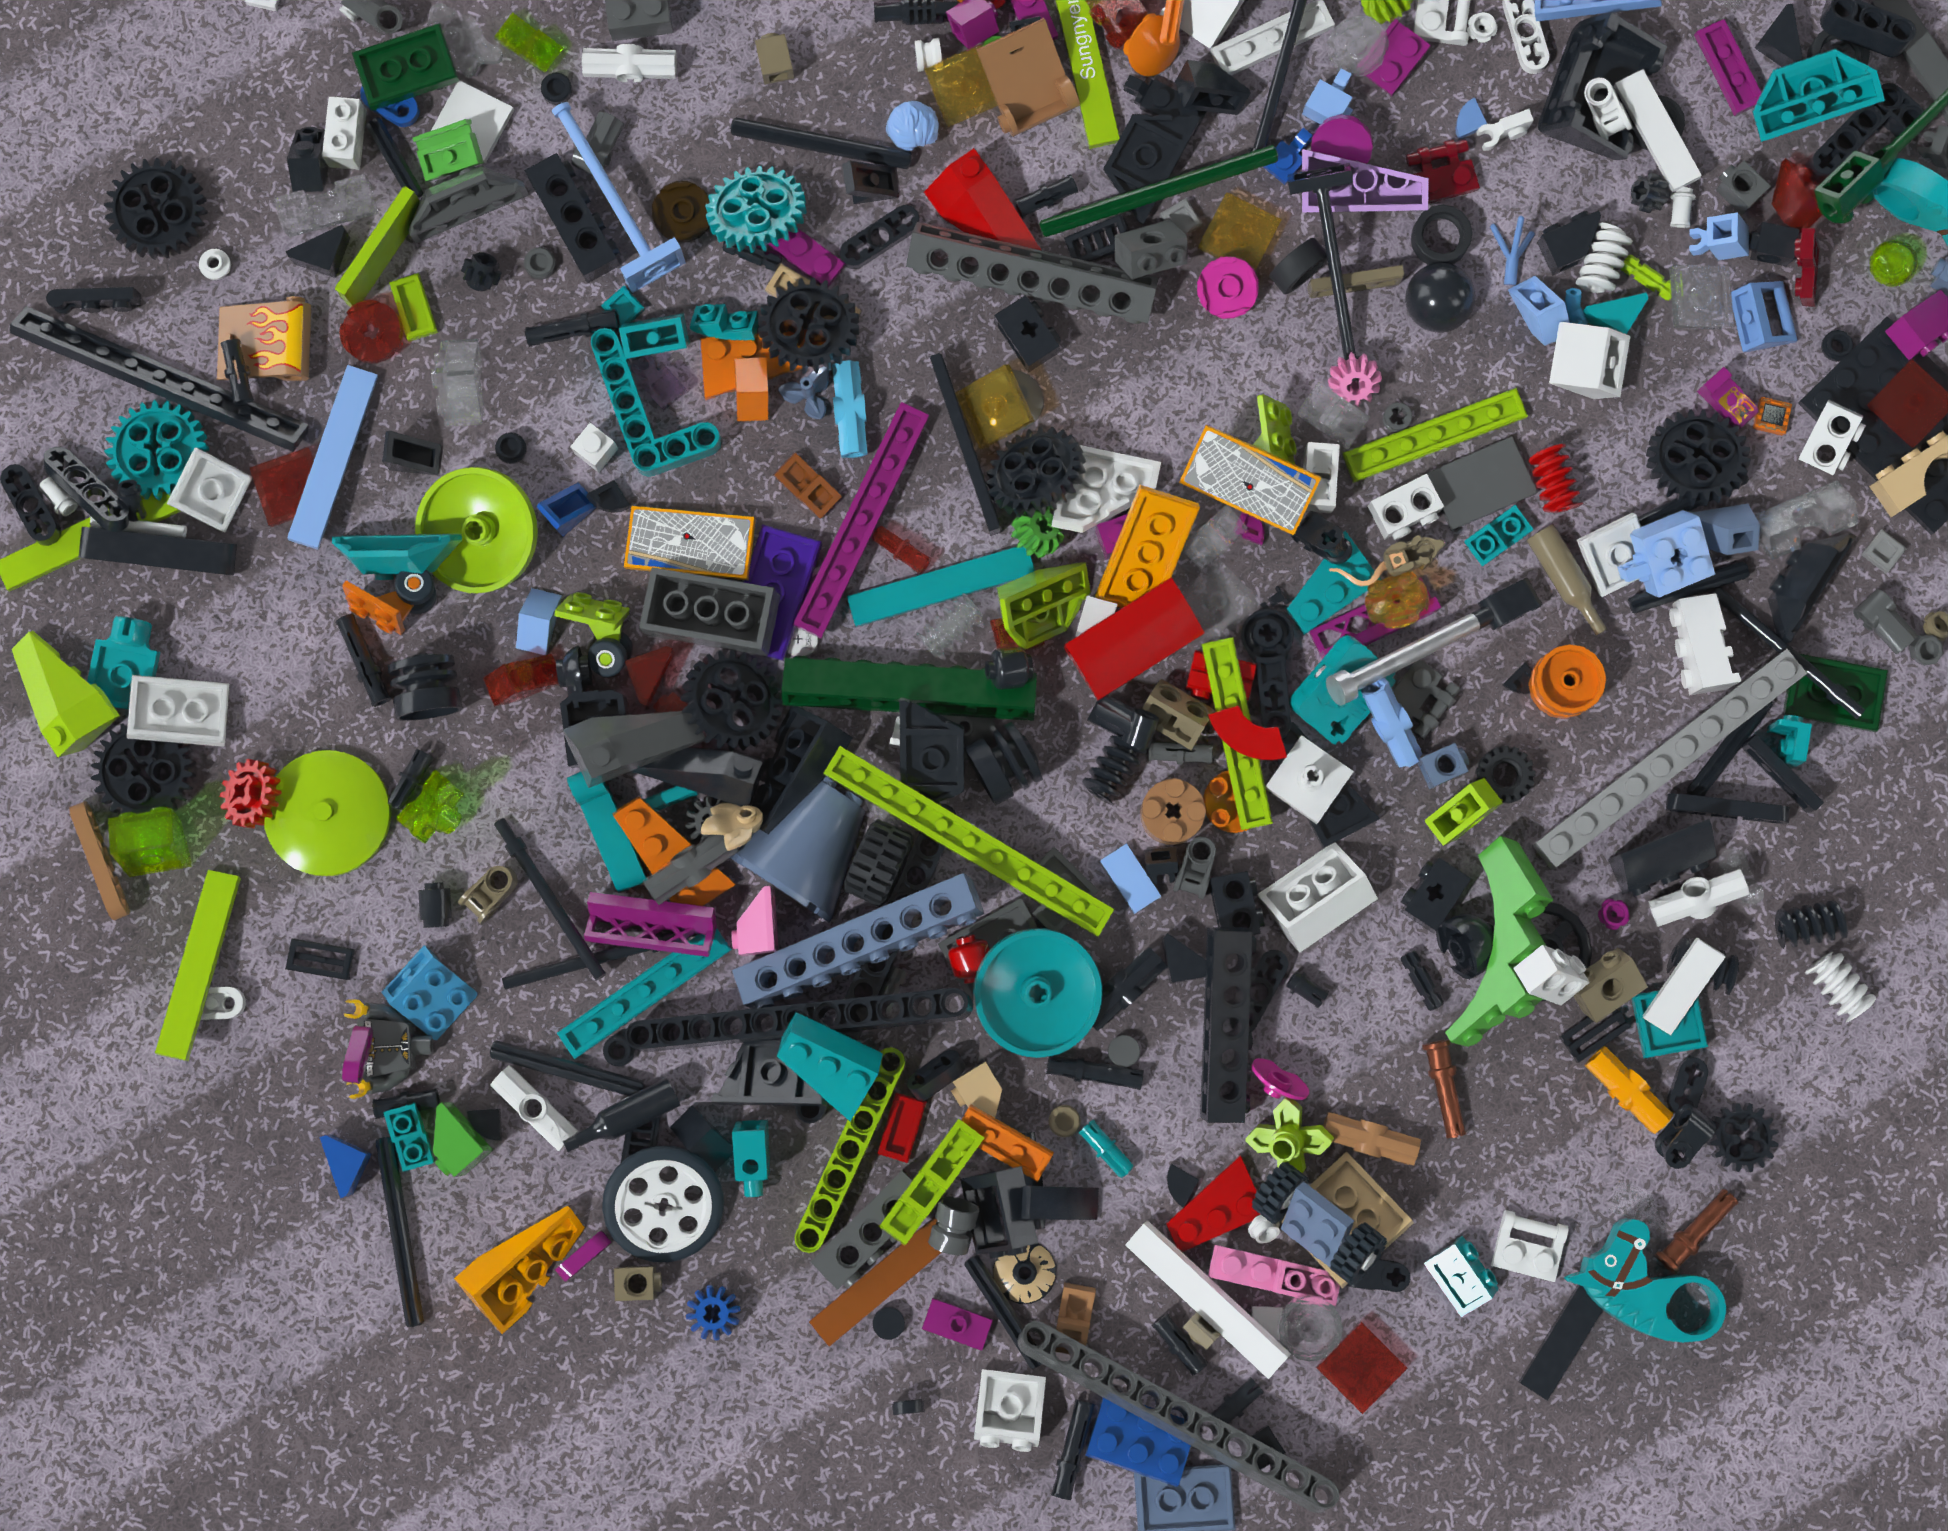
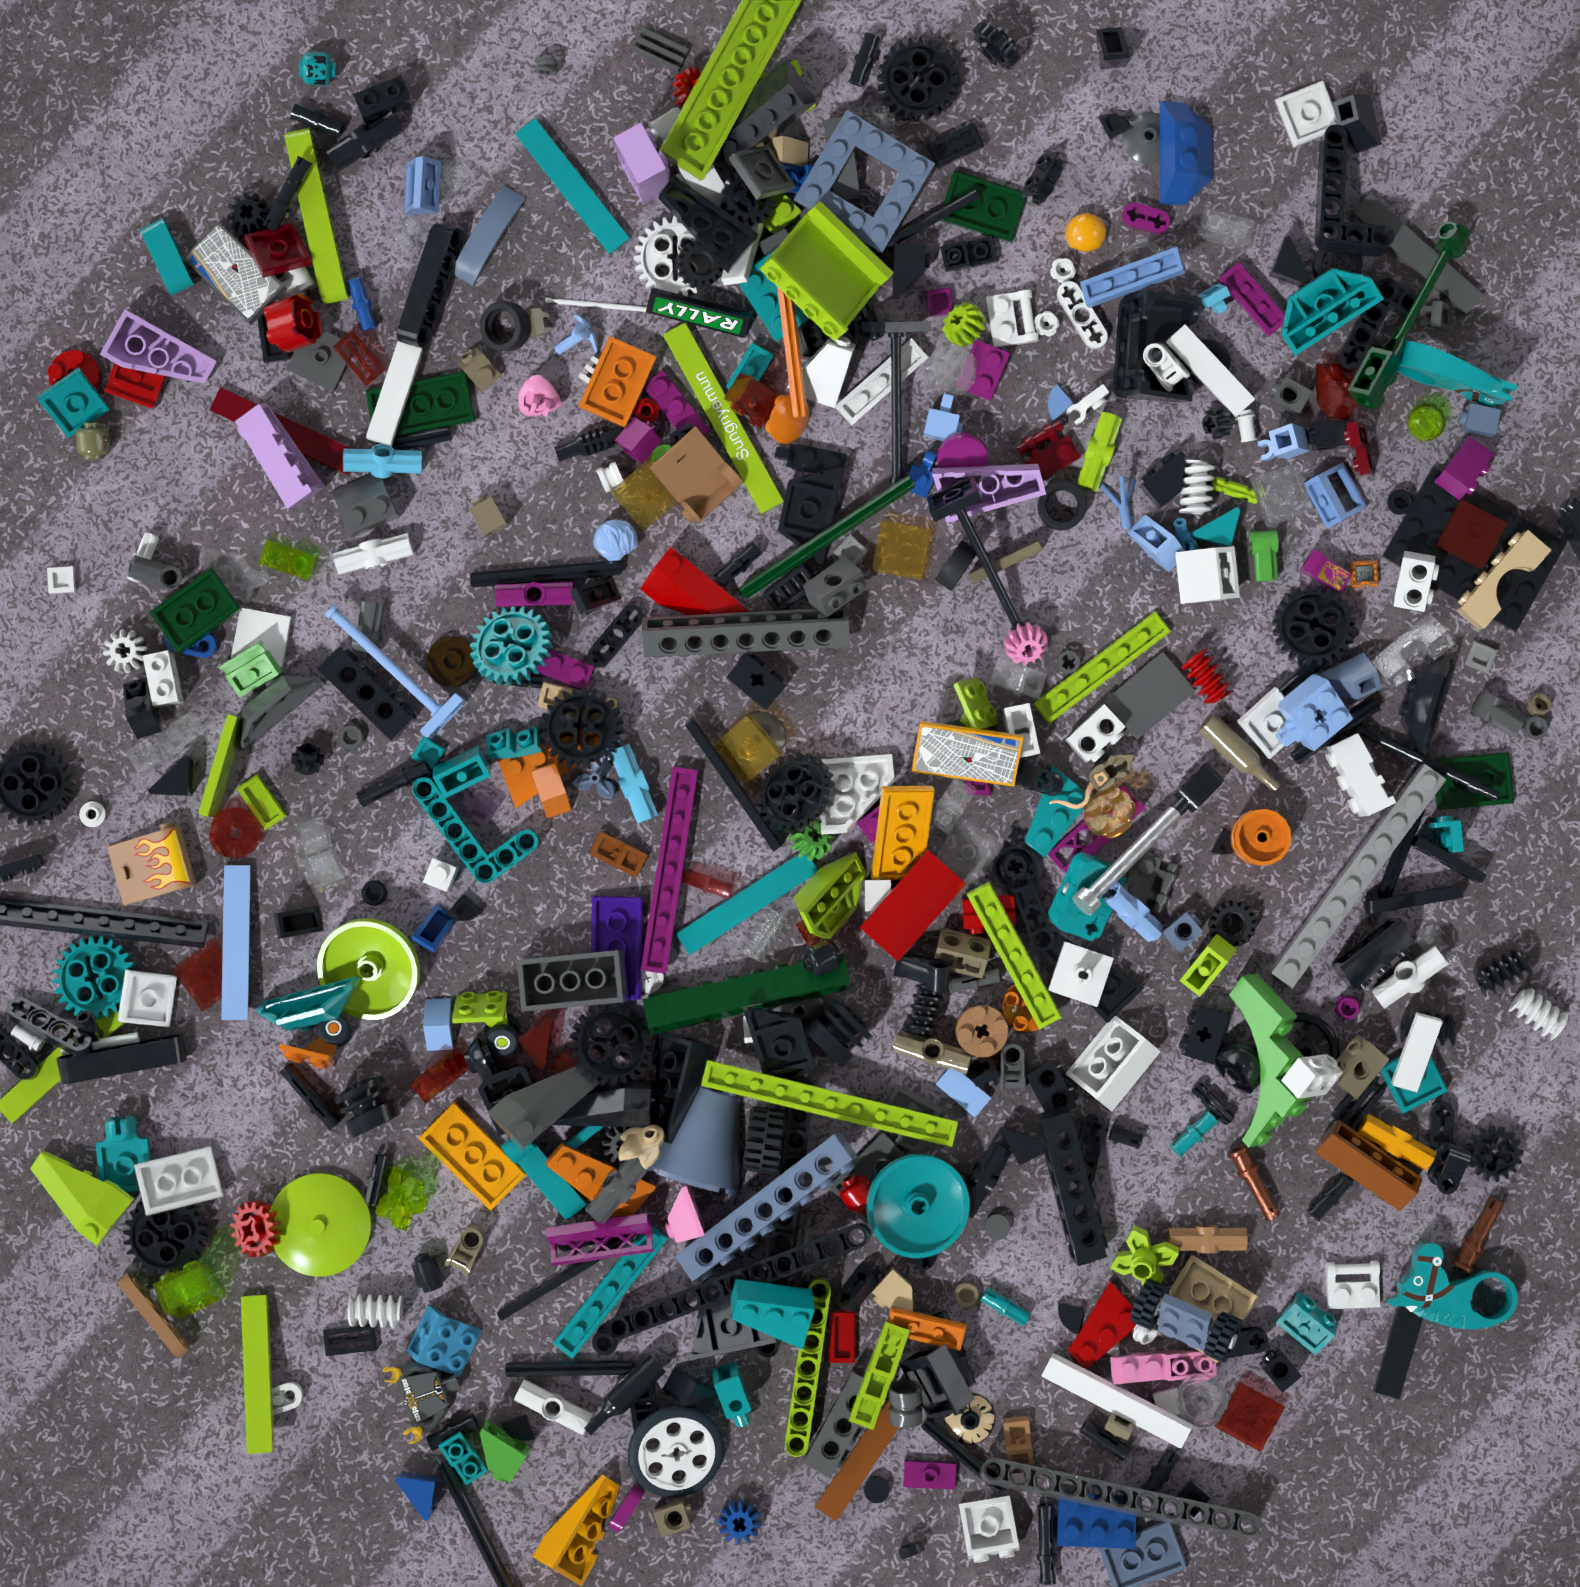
camera: 20 degrees left, 5 degrees up
black pin [220,339,254,405] -> none
magenta beam [342,1025,373,1084] -> none
black axle [366,117,423,199] -> none
black bar [494,818,606,981] -> none
black tile [541,72,573,105] -> none
tile [624,506,756,580] -> none
black tile [1021,1186,1099,1220] -> none
black pin [1046,1055,1144,1090] -> none
black slope [1175,60,1251,115] -> none
dark pink tile [1197,256,1259,319] -> none
red tile [1208,705,1287,760] -> none
dark pink dish [1251,1058,1309,1100] -> none
black piece [1405,262,1476,333] -> none
teal slope [1464,505,1534,567] -> none
none -> white gear [103,629,148,673]
none -> white piece [348,1294,403,1328]
none -> light orange tile [418,1101,527,1211]
none -> magenta piece [495,582,574,607]
none -> dark tan piece [893,1030,973,1075]
none -> black hinge [913,1255,936,1270]
none -> lime piece [1076,412,1122,492]
none -> teal pin [1170,1111,1218,1158]
none -> medium azure tile [1196,283,1230,314]
none -> bright green piece [1249,530,1278,582]
none -> black brick [1259,1349,1302,1393]
none -> black pin [1306,1173,1353,1222]
none -> dark orange brick [1315,1119,1423,1211]

